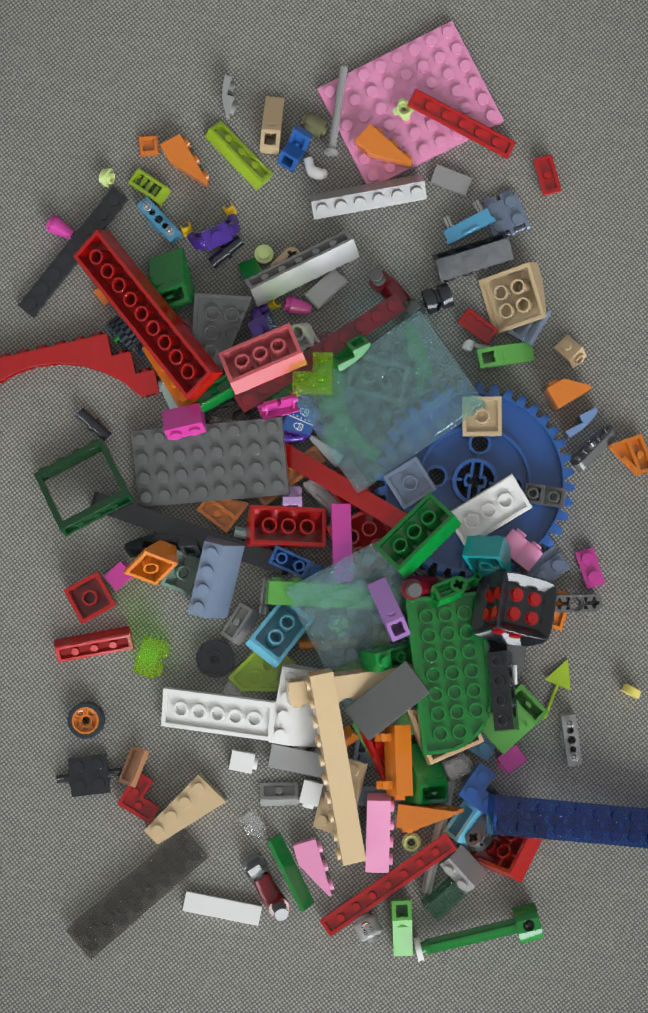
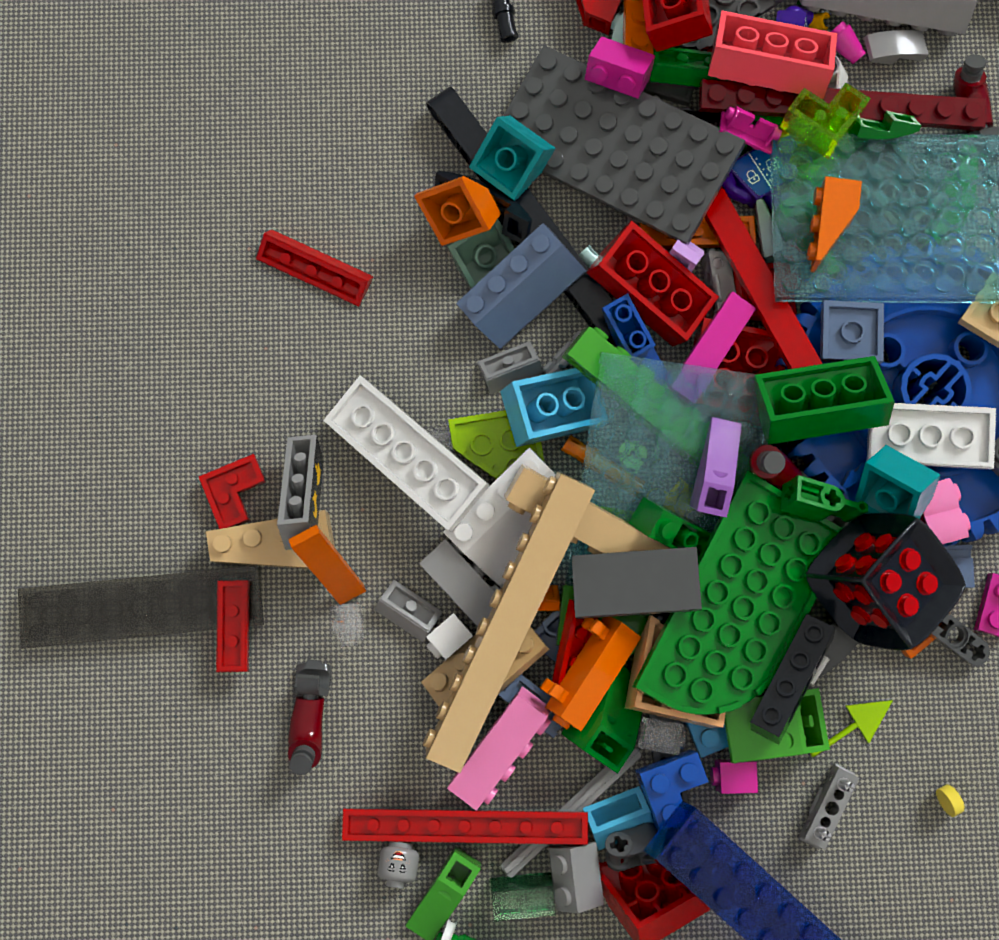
camera: 30 degrees right, 5 degrees down
dark green window [33,438,134,537] -> none
black plate [56,754,122,797] -> none
red brick [63,571,118,624] -> none
wheel [67,702,105,739] -> none
dark pink brick [103,561,133,591] -> none
nougat tile [118,745,150,788] -> none
clear neon green brick [132,634,172,679] -> none
white tile [183,891,262,926] -> none
black plate [196,639,235,678] -> none
orange wing [197,499,249,533] -> none
white brick [229,749,259,774] -> none
green slope [267,834,314,912] -> none
bright pink slope [293,837,334,896] -> none
orange slope [396,802,464,833] -> none
yellowish green plate [402,833,421,852] -> none
none -> red tile [216,580,250,672]
none -> light grey brick [277,434,324,550]
none -> orange tile [288,525,366,605]
none -> teal slope [469,115,556,201]
none -> orange slope [807,176,862,272]

